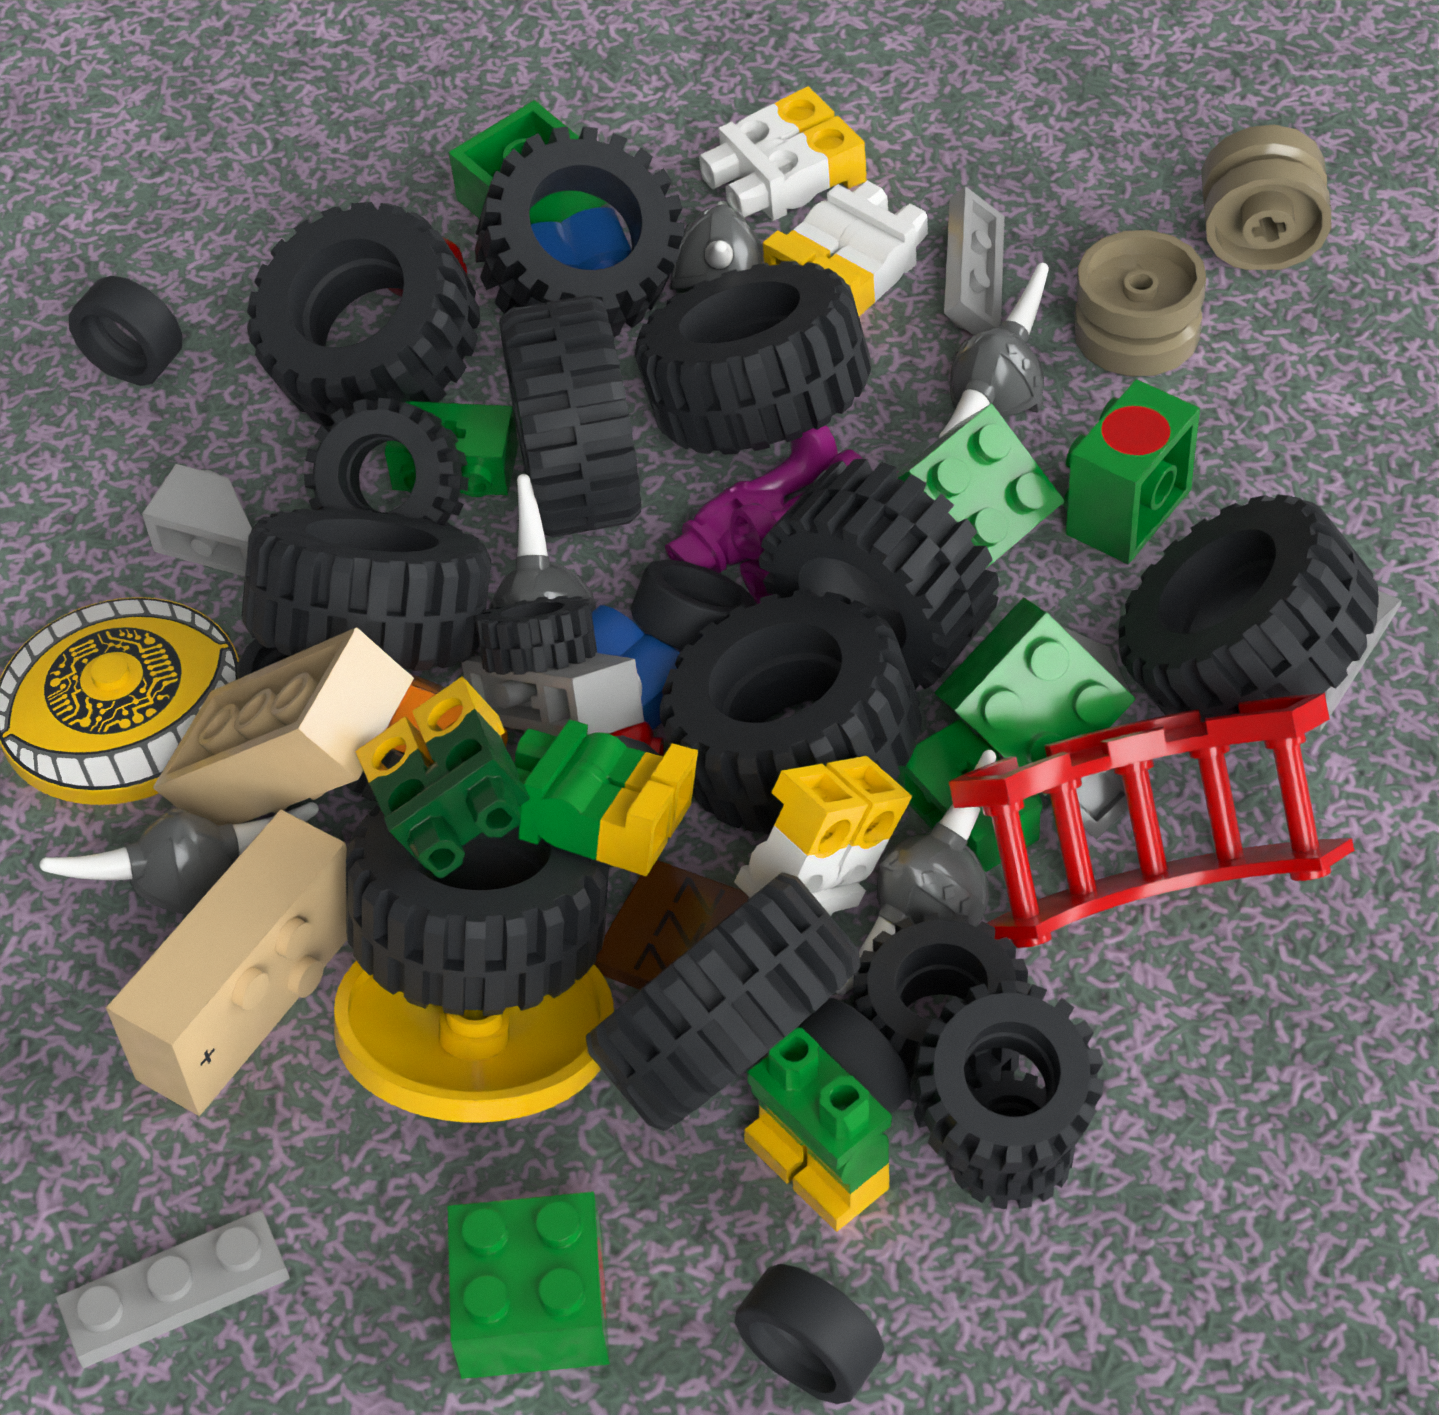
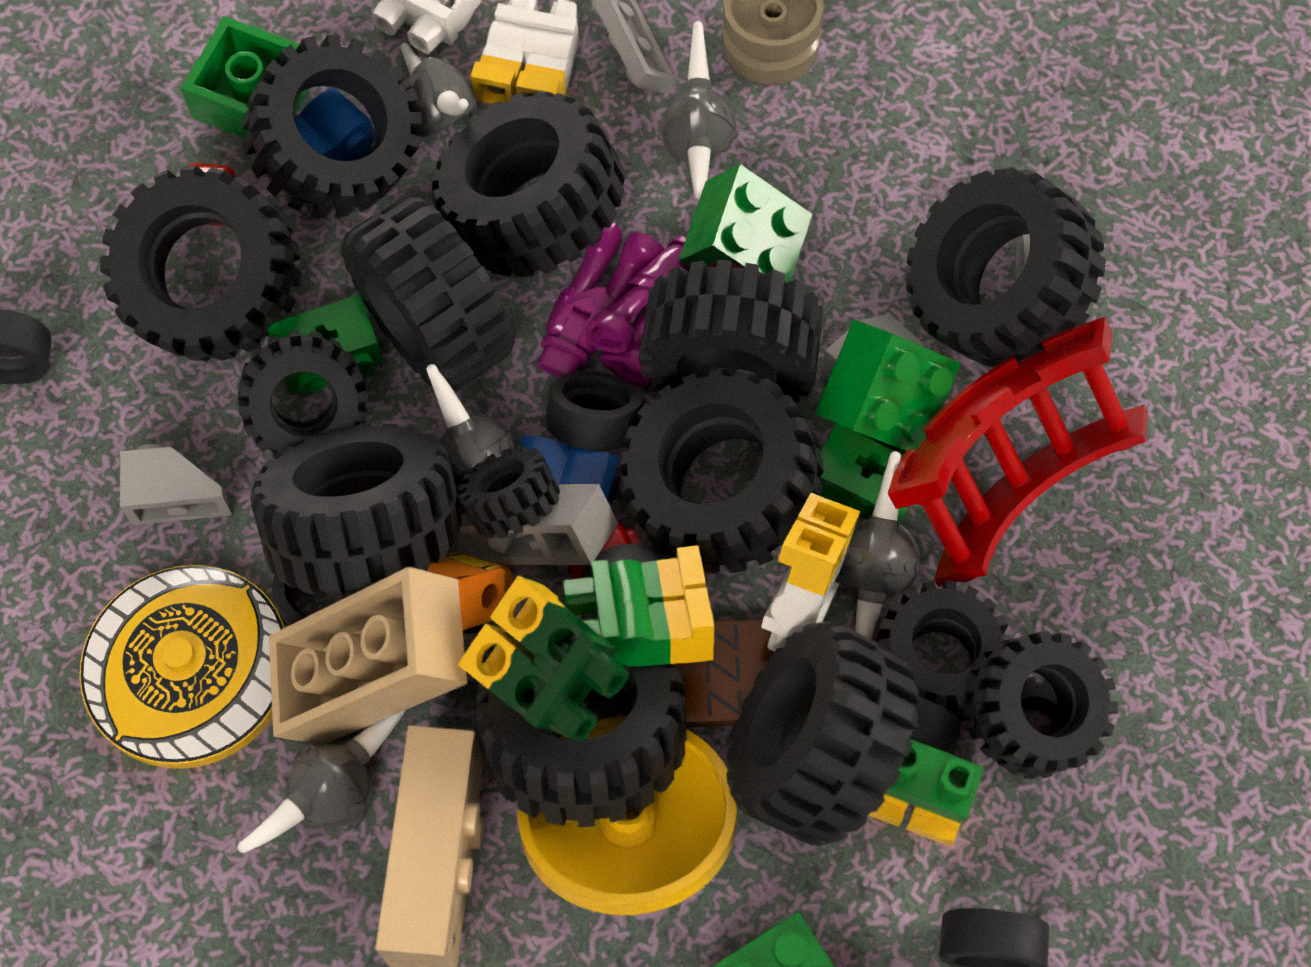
camera: 30 degrees left, 15 degrees up
green brick [1063,379,1200,565] -> none

